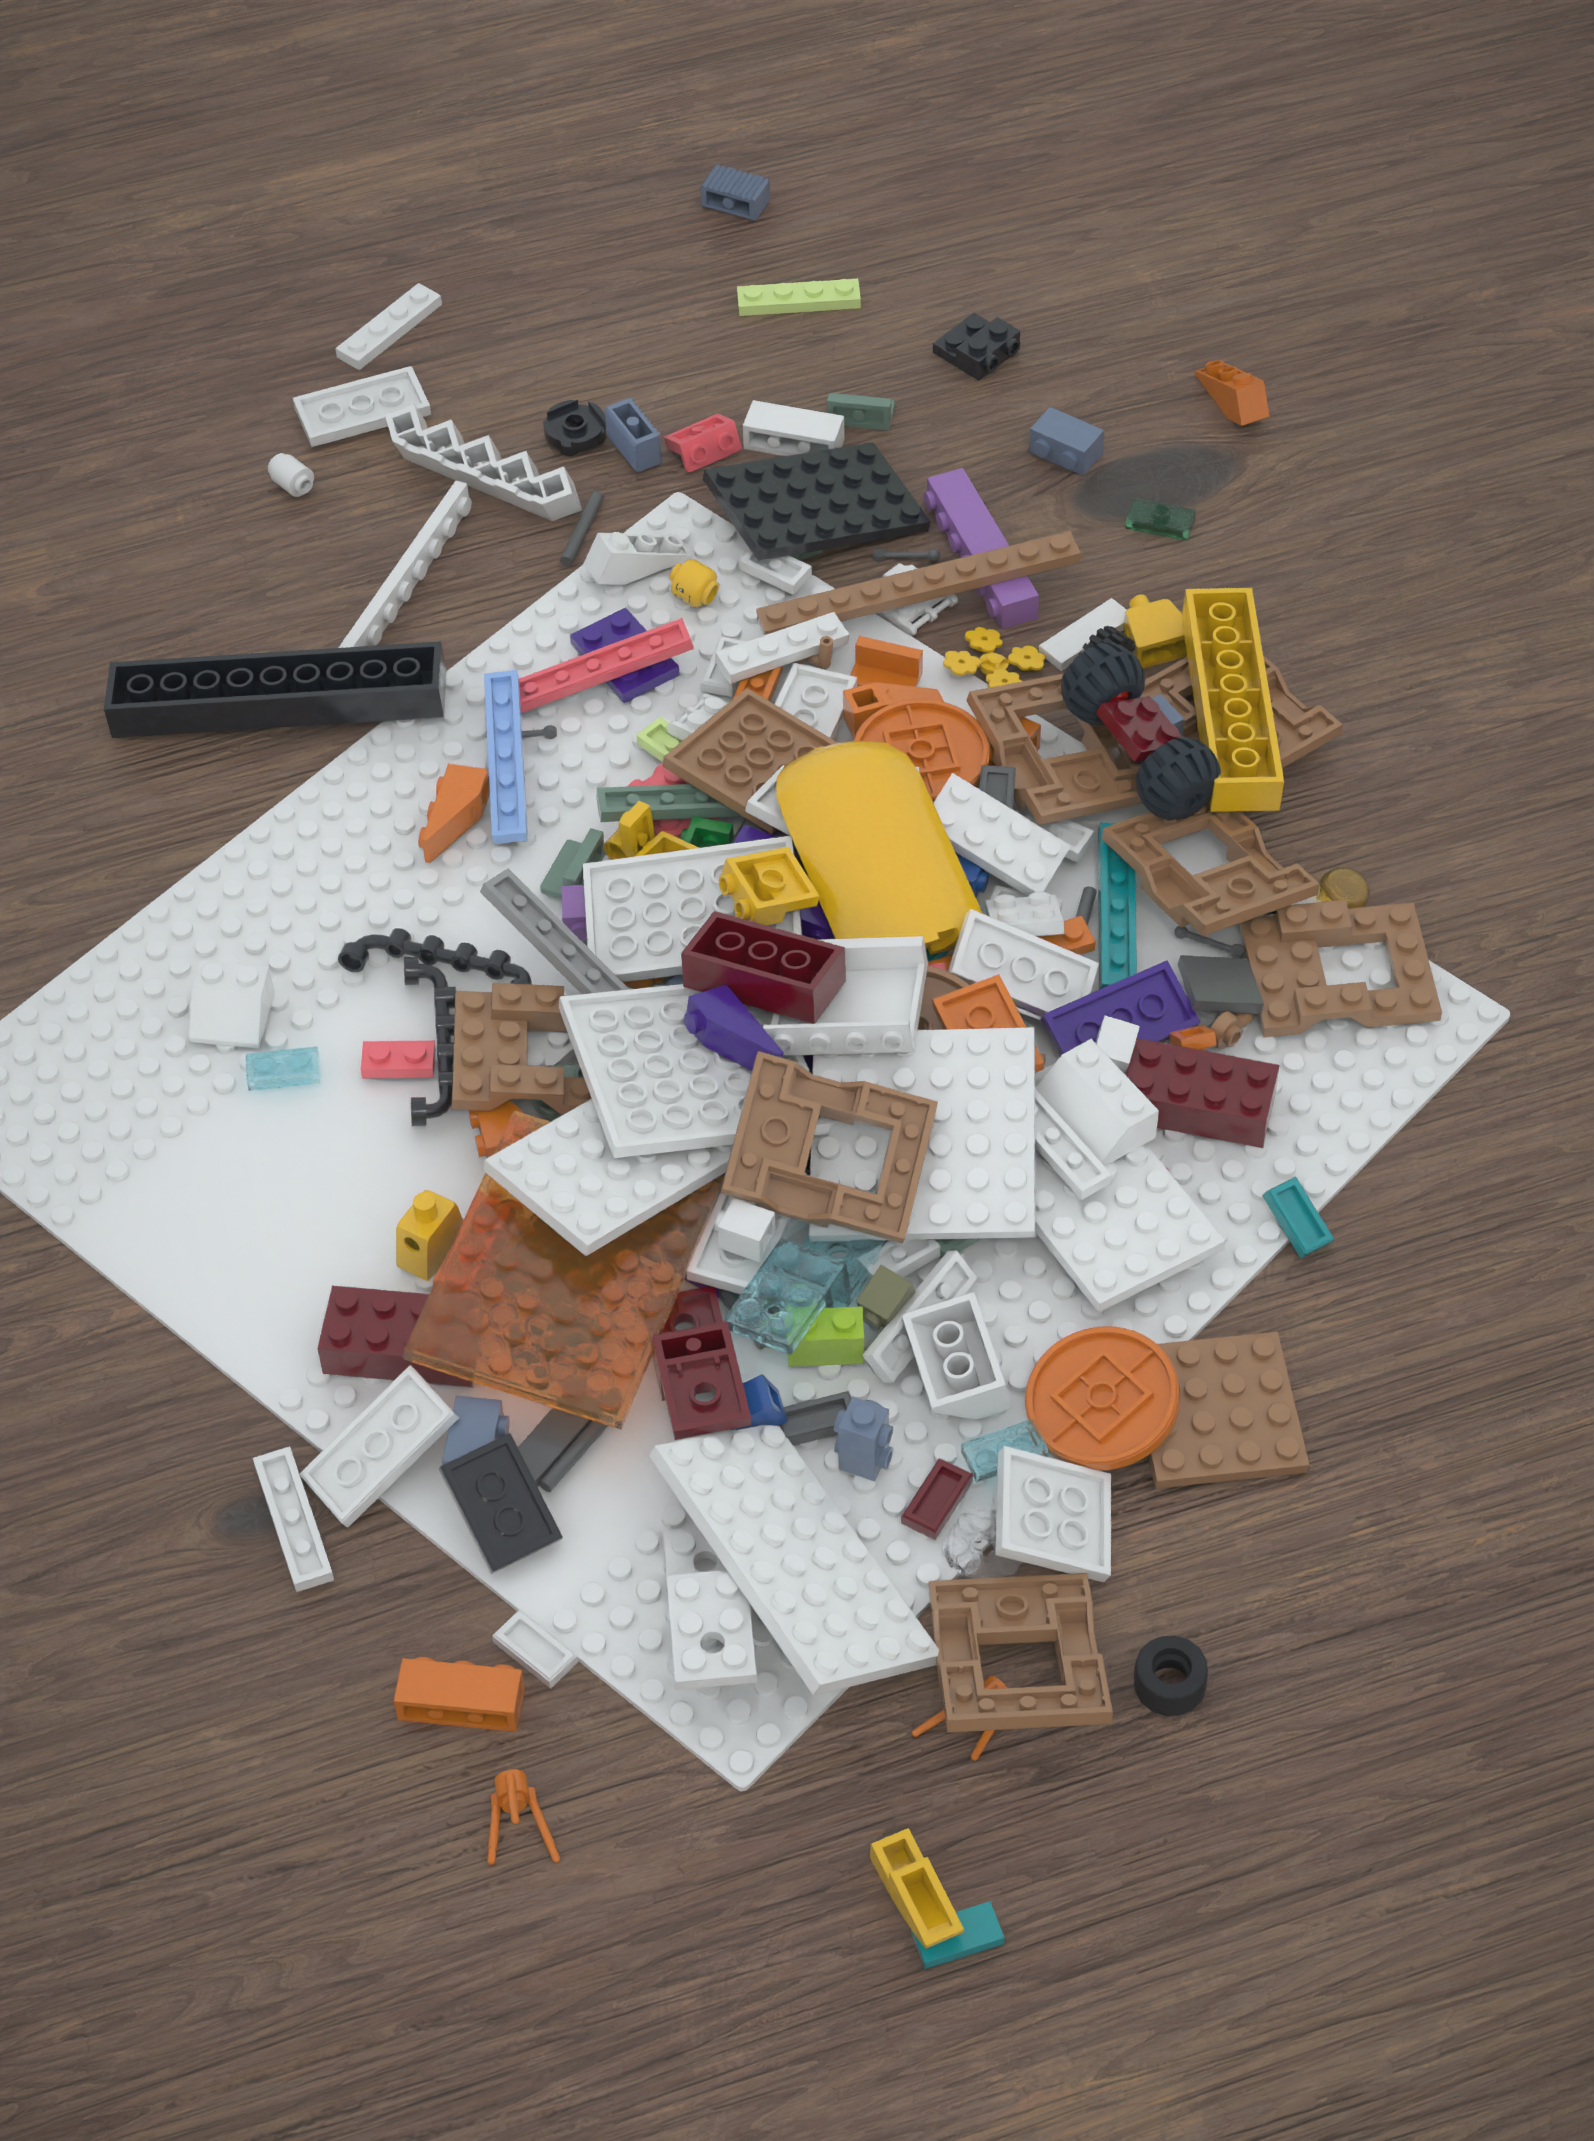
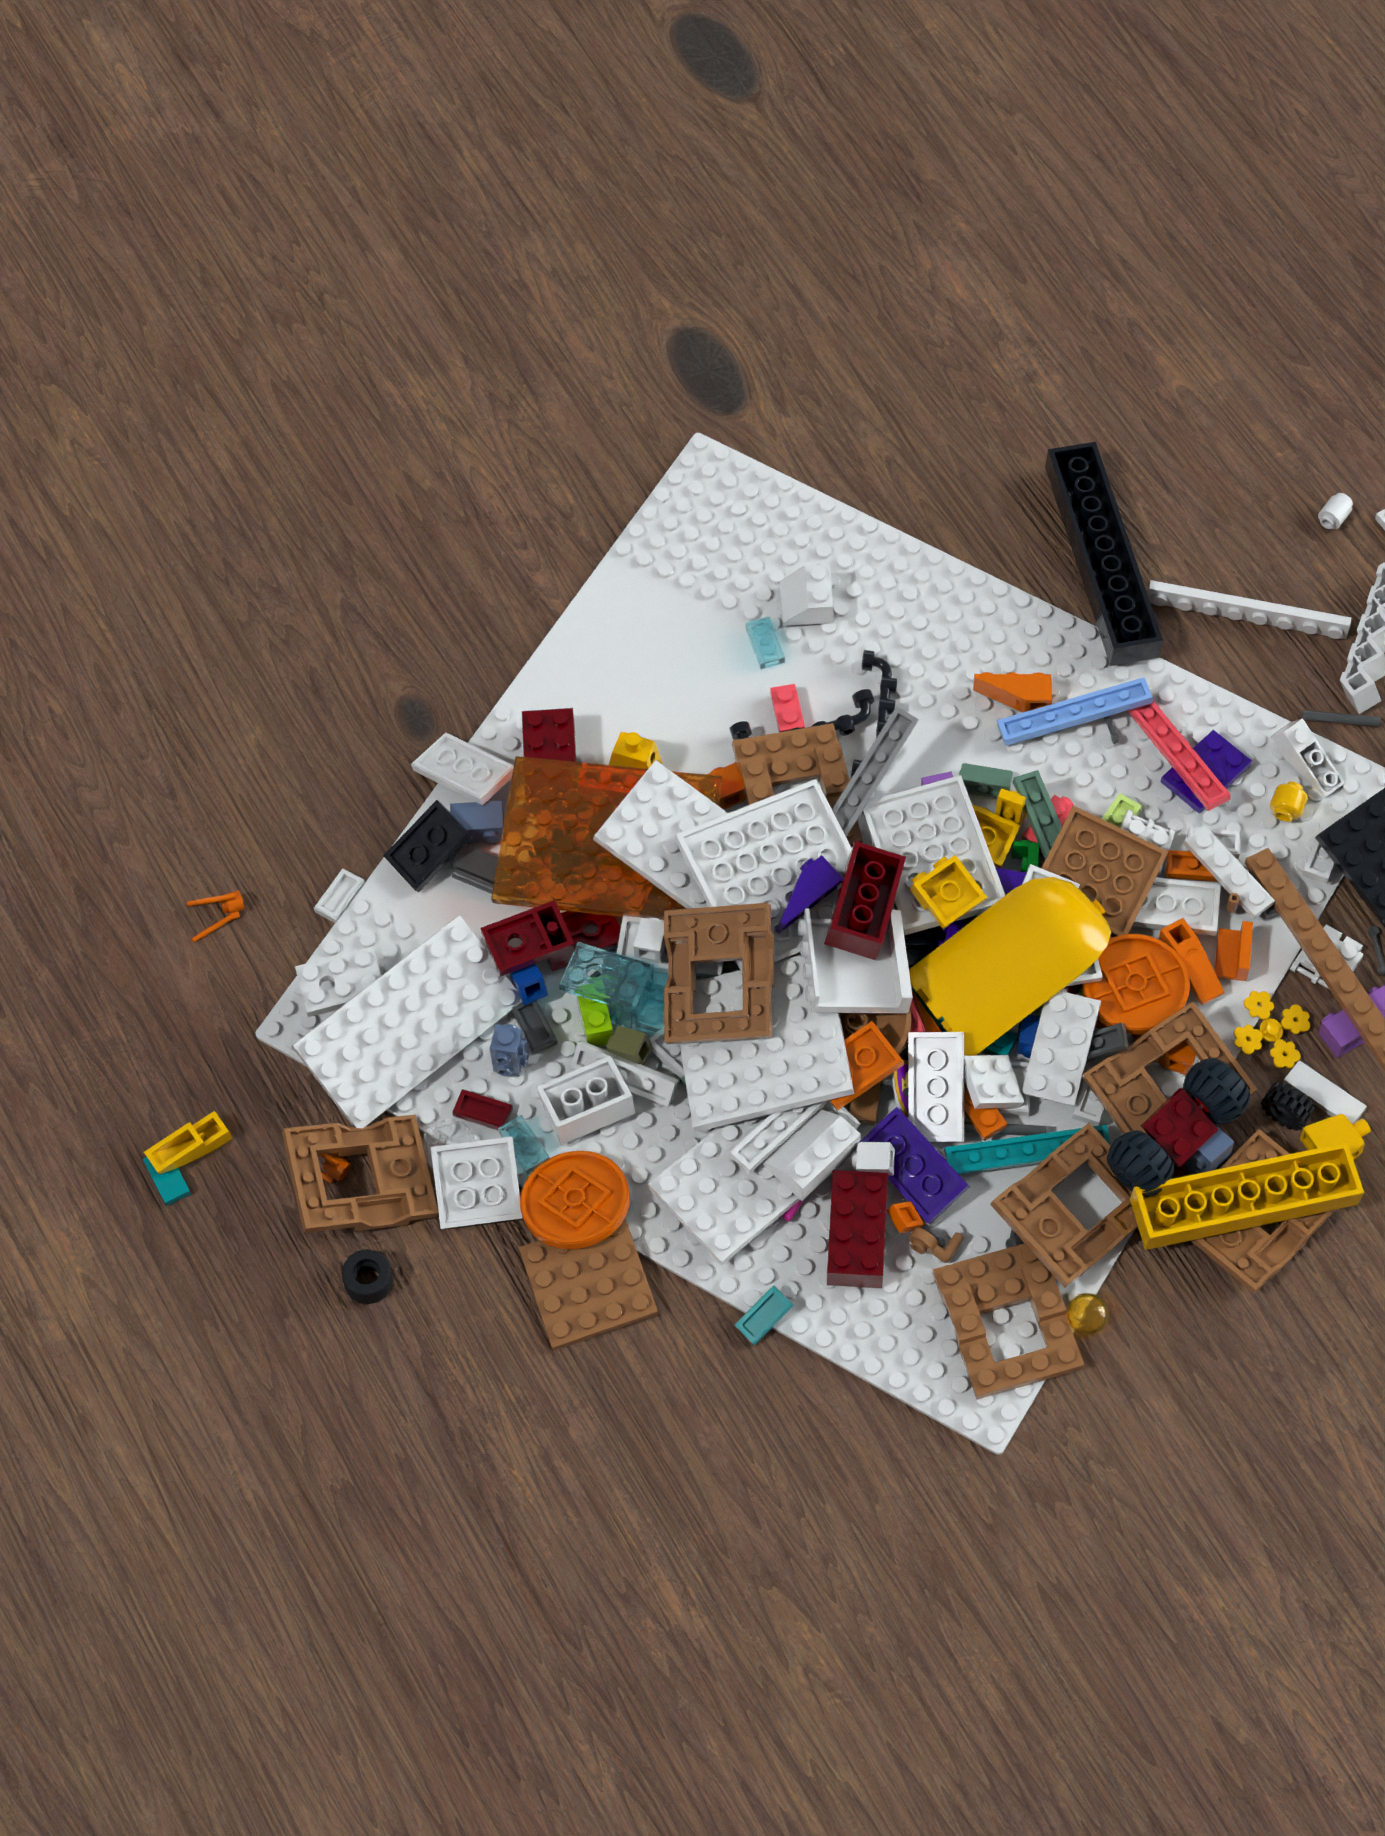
camera: 80 degrees right, 10 degrees up
white plate [253,1446,334,1592] -> none
orange brick [394,1657,525,1732] -> none
dark grey tile [1177,955,1264,1014] -> none

